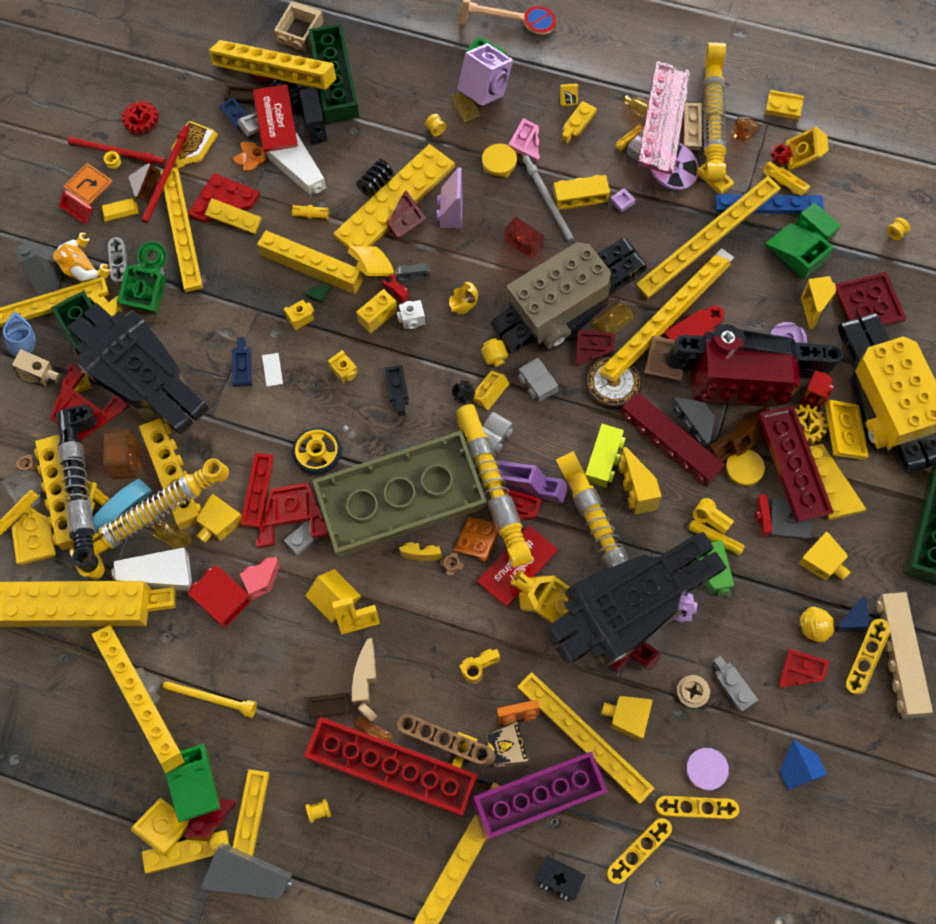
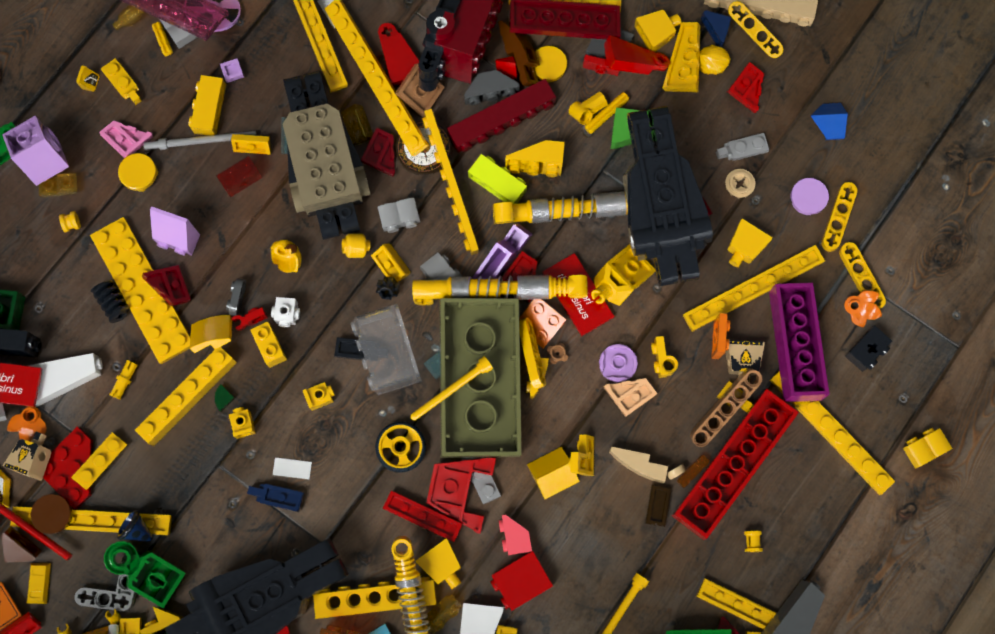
camera: 75 degrees left, 10 degrees up
none -> tan torso [3,432,51,481]
none -> reddish brown tile [30,494,72,534]
none -> hat [117,510,153,541]
none -> yellow plate [231,134,272,155]
none -> clear windscreen [350,304,422,395]
none -> yellow piece [410,356,493,420]
none -> yellow plate [422,109,479,255]
none -> red slope [495,56,517,79]
none -> yellow beam [519,318,546,389]
none -> lavender tile [599,344,638,383]
none -> red piece [604,35,670,75]
none -> light nougat wing [604,378,657,417]
none -> yellow wing [662,22,701,92]
none -> orange plate [844,290,882,327]

